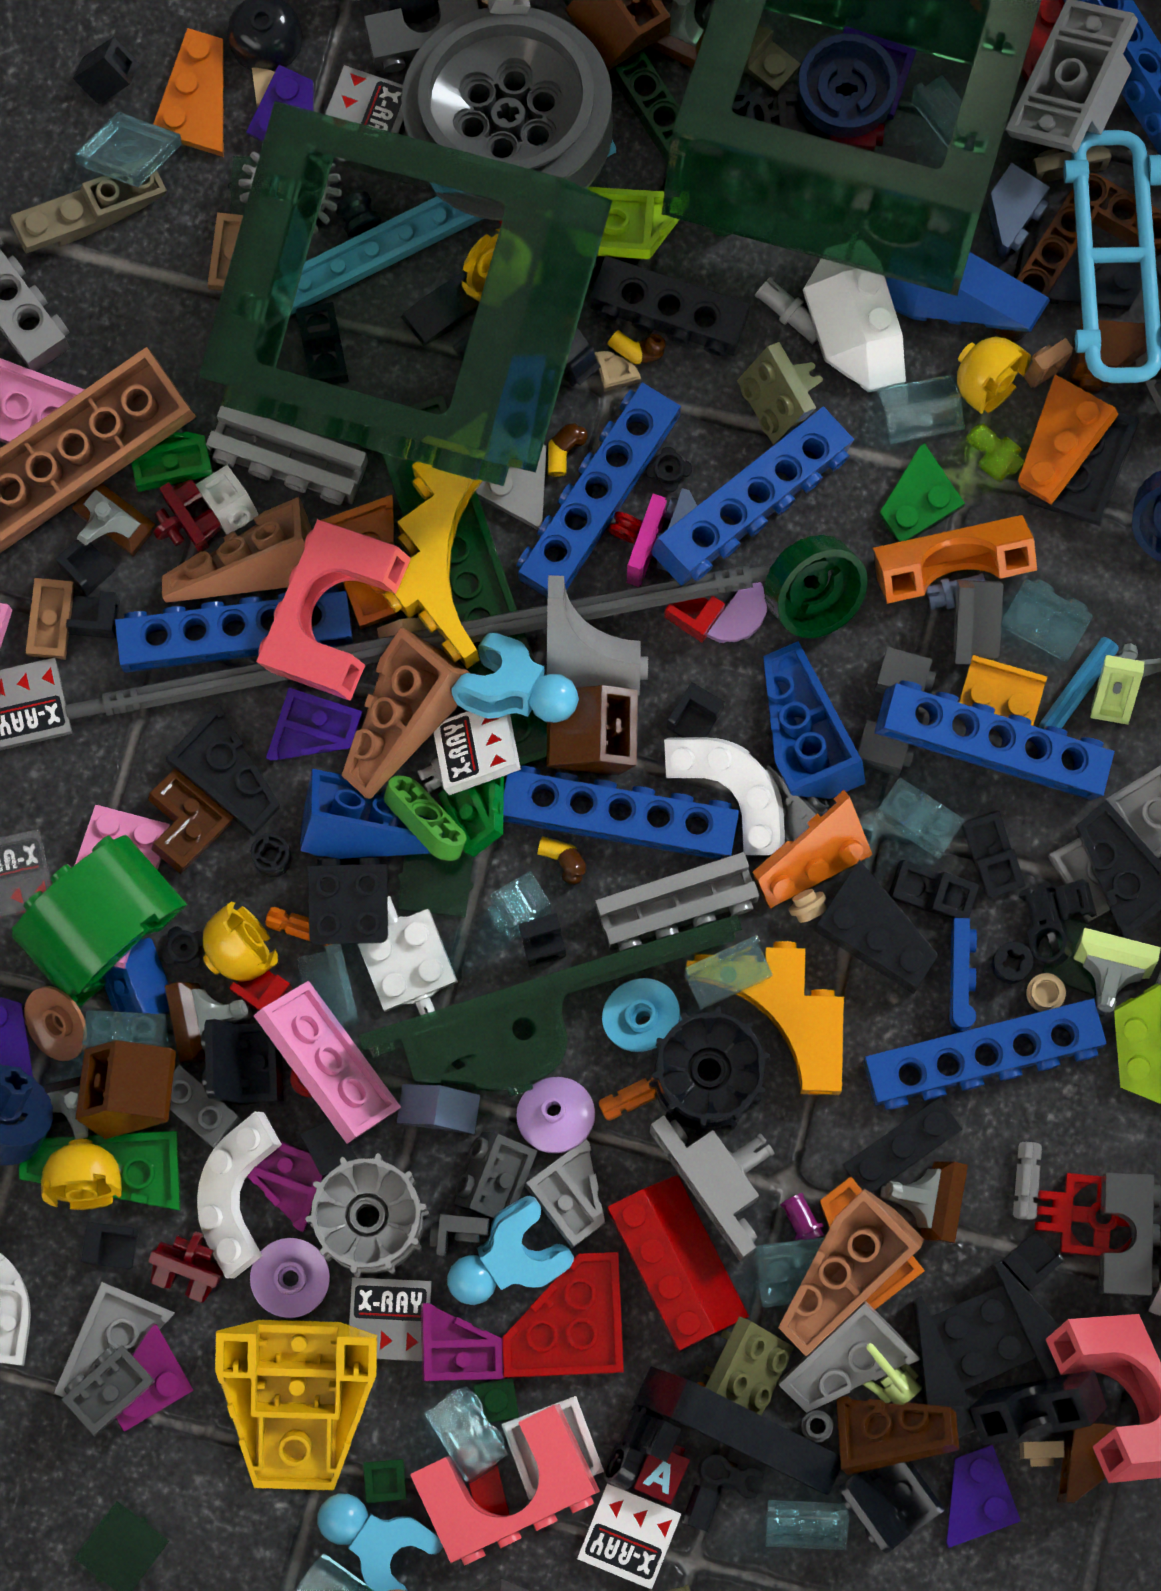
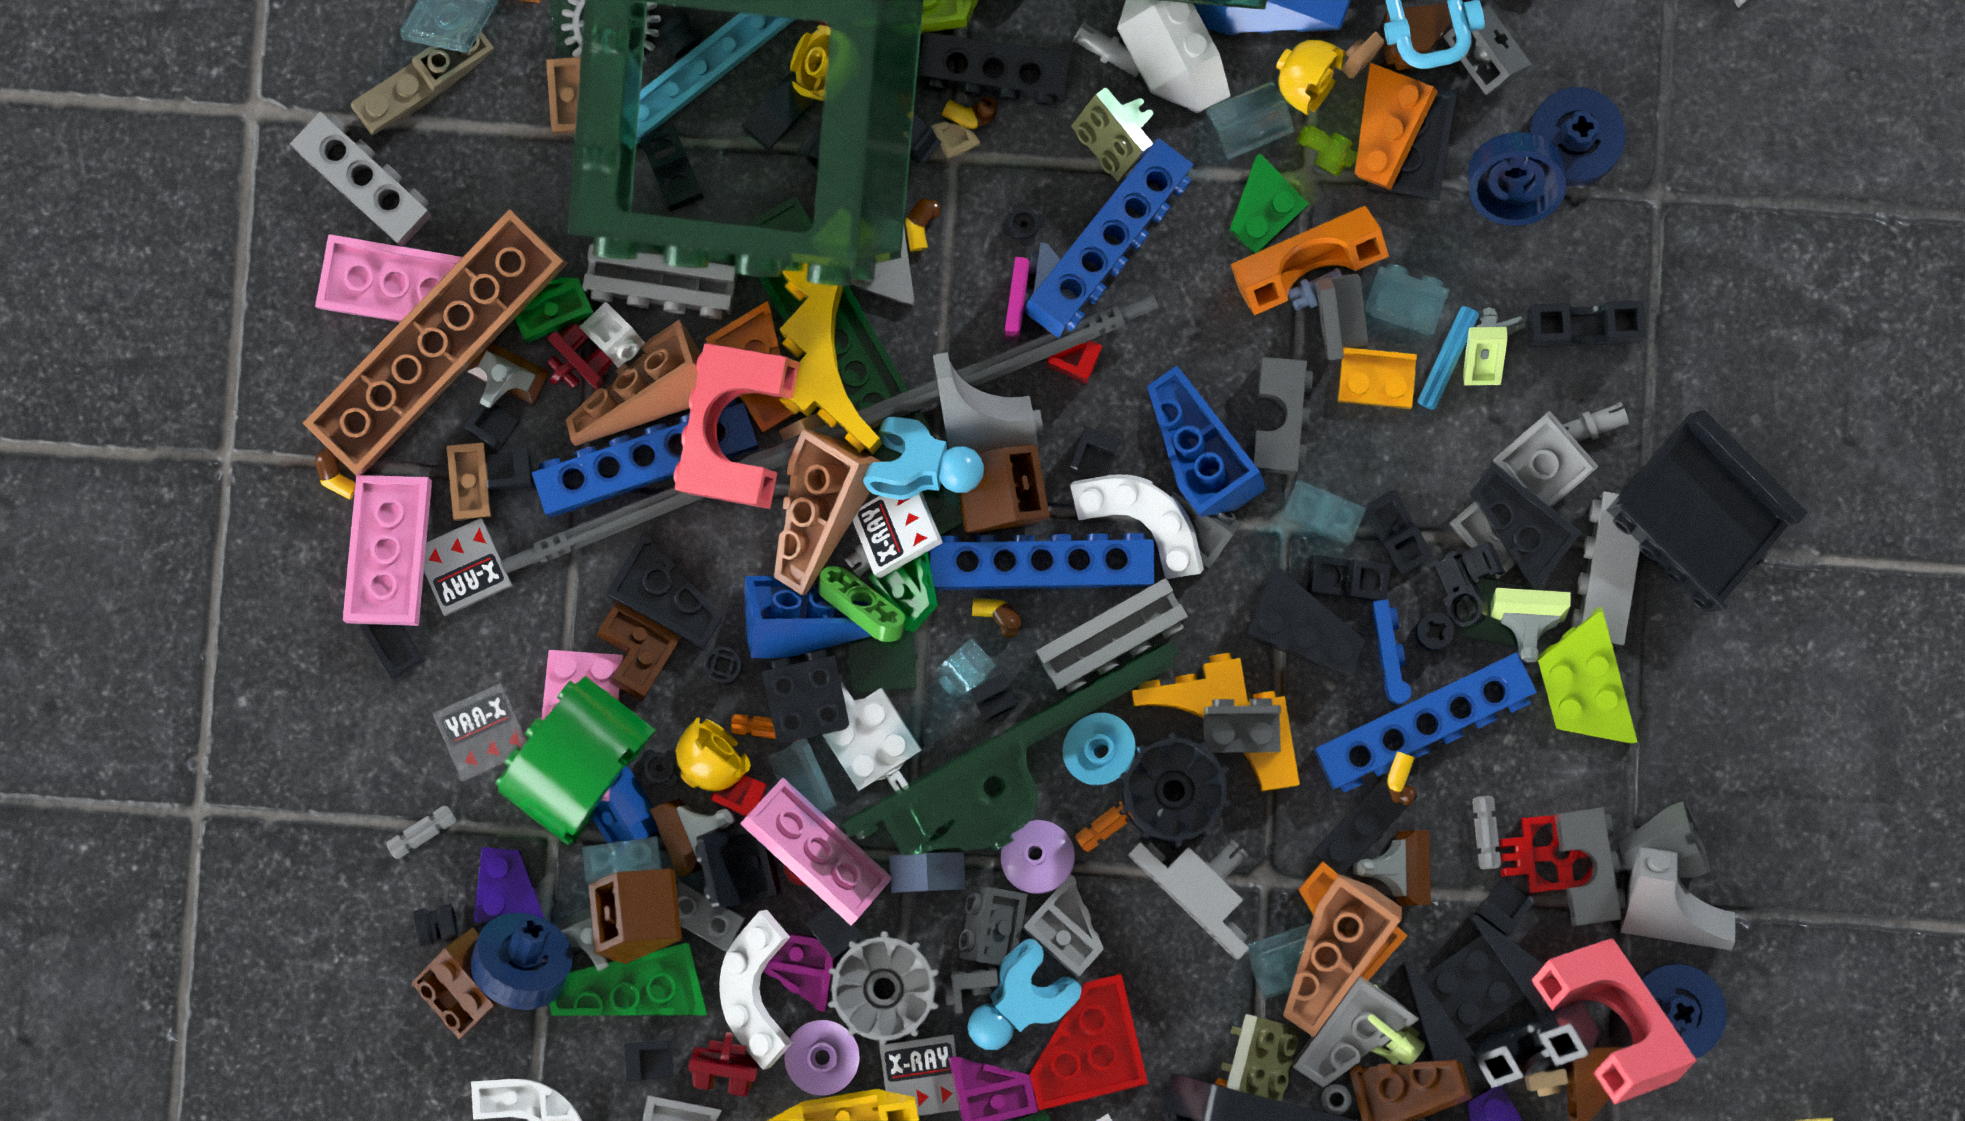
camera: 10 degrees left, 5 degrees up
nougat dish [24,986,87,1061] -> none
yellow cylinder [41,1139,122,1210] -> none
dark purple wing [266,688,364,761] -> none
blue brick [516,382,681,598] -> none
red bush [607,511,642,544] -> none
red slope [607,1175,749,1353] -> none
clear light blue panel [684,935,773,1010] -> none
lavender tile [707,582,767,643] -> none
orange wing [752,790,873,908] -> none
dark green piece [764,535,868,638] -> none
magenta pin [780,1193,824,1246] -> none
tan plate [788,889,827,923] -> none
blue brick [874,680,1115,800] -> none
tan plate [1026,973,1066,1012] -> none
none -> dark grey bracket [1204,698,1281,753]
none -> yellow arm [1387,751,1416,806]

